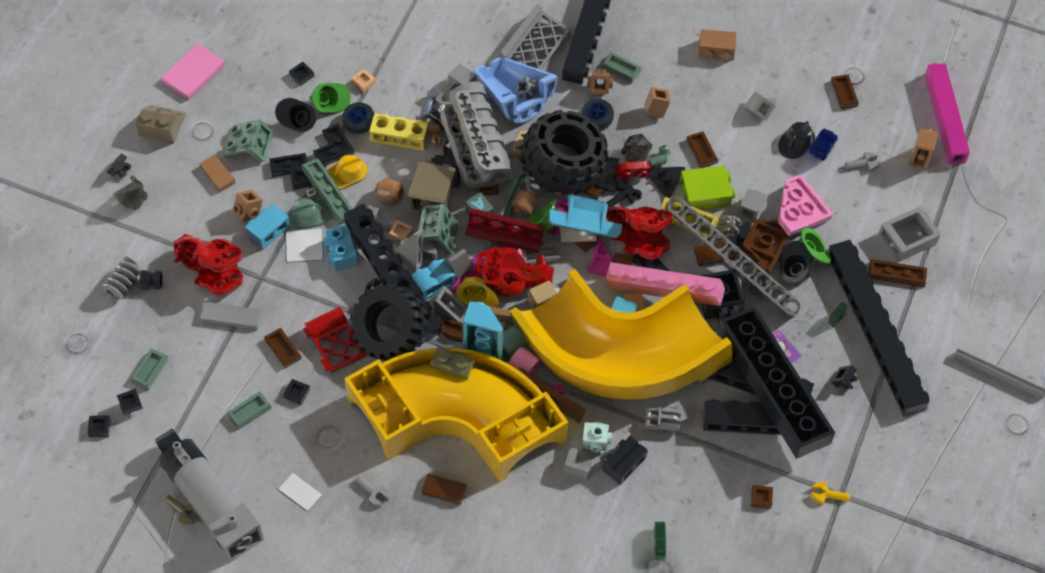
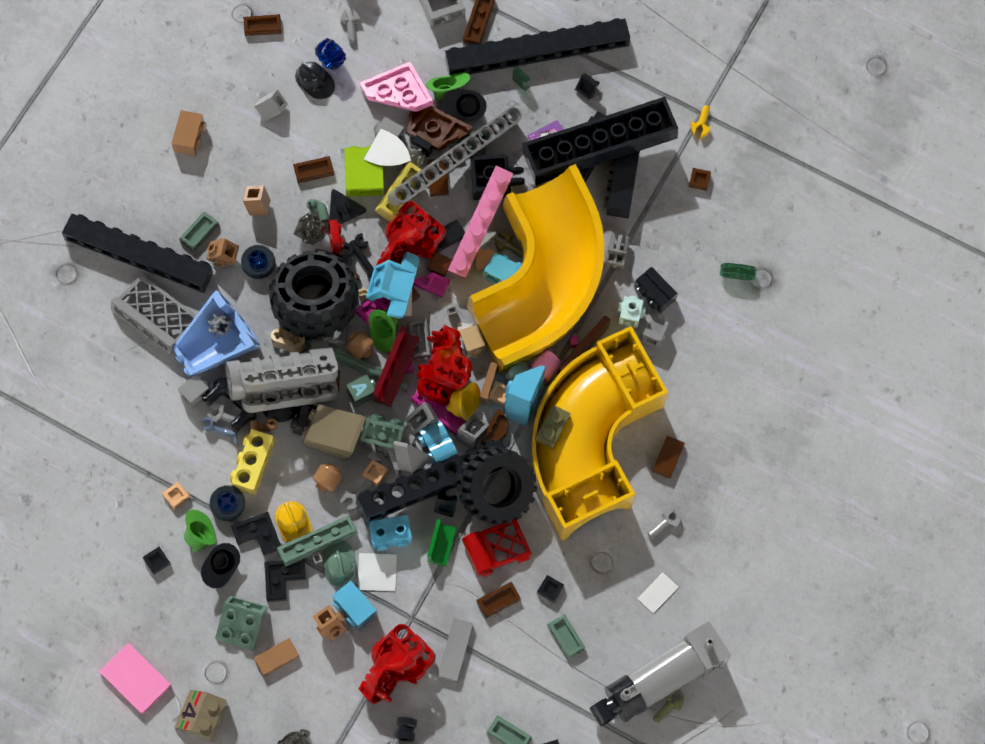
camera: 85 degrees left, 10 degrees up
none -> white sticker [364,129,411,166]
none -> green panel [427,519,457,567]

